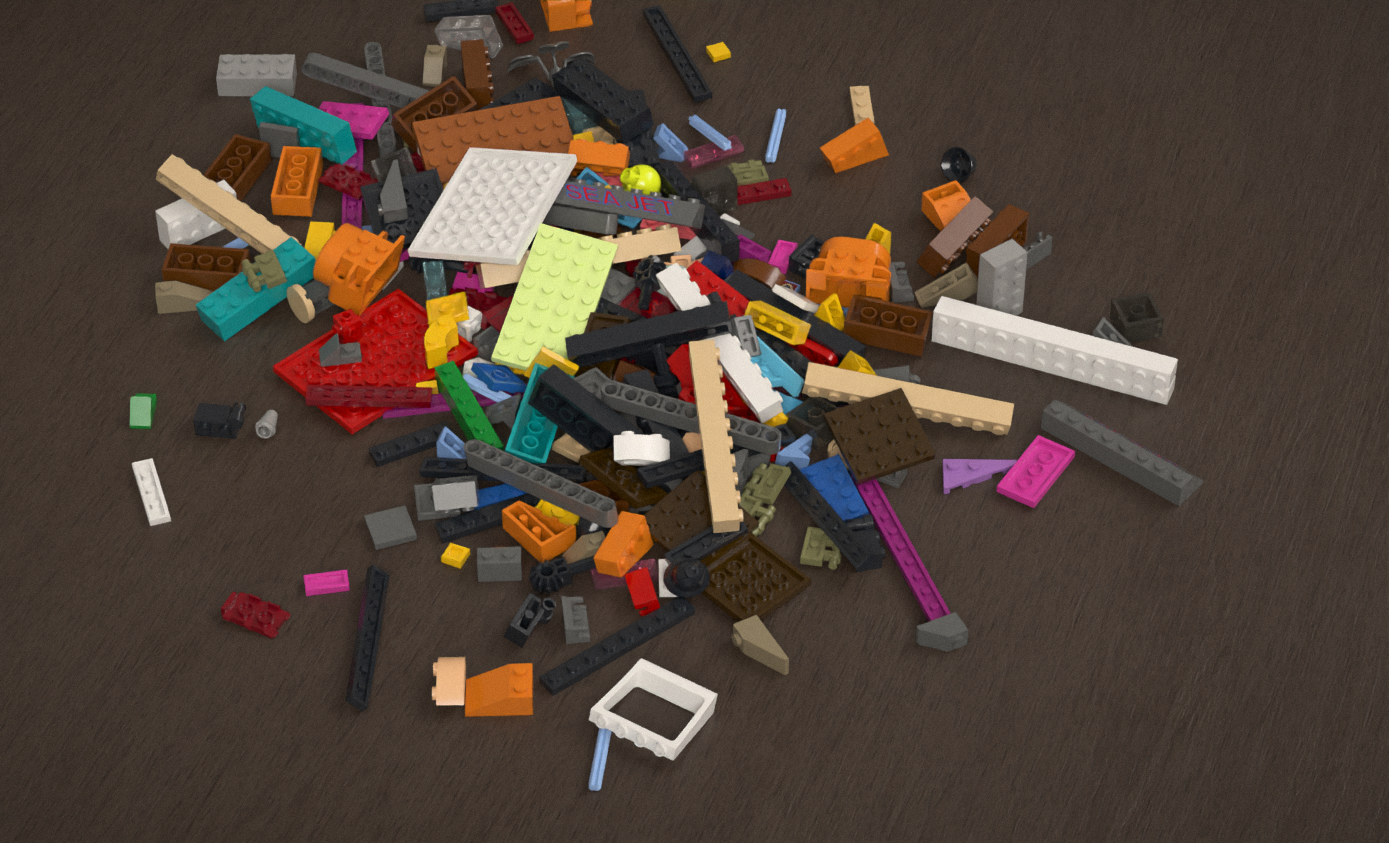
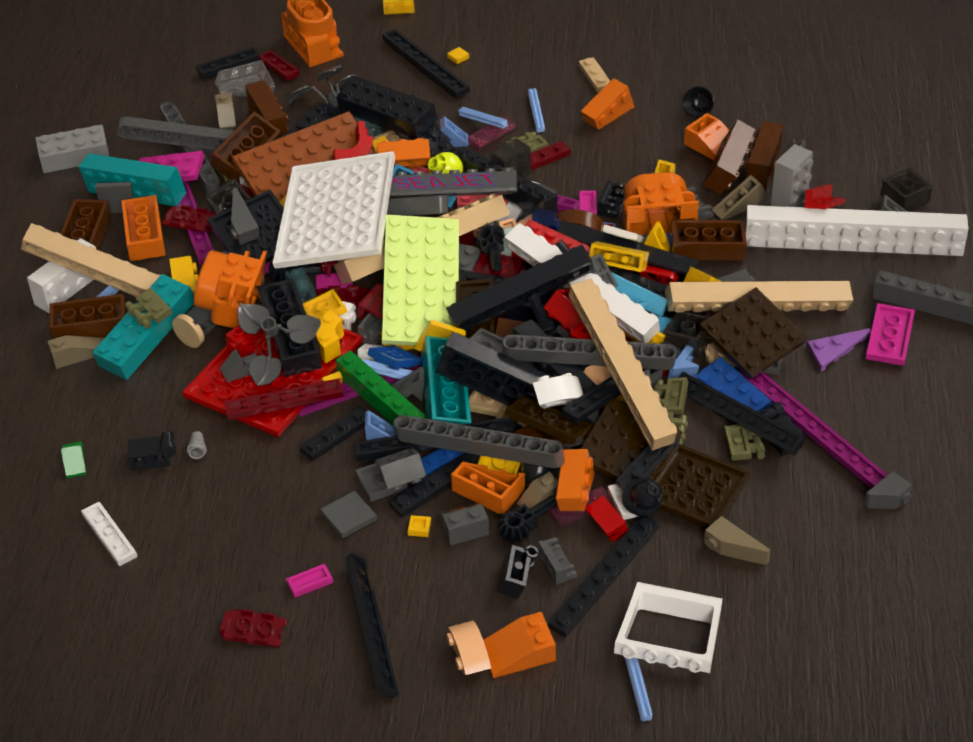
camera: 15 degrees left, 0 degrees up
none -> dark grey plant [238,303,321,386]
none -> black brick [257,278,322,377]
none -> red arch [331,121,373,161]
none -> red fence [805,184,845,209]

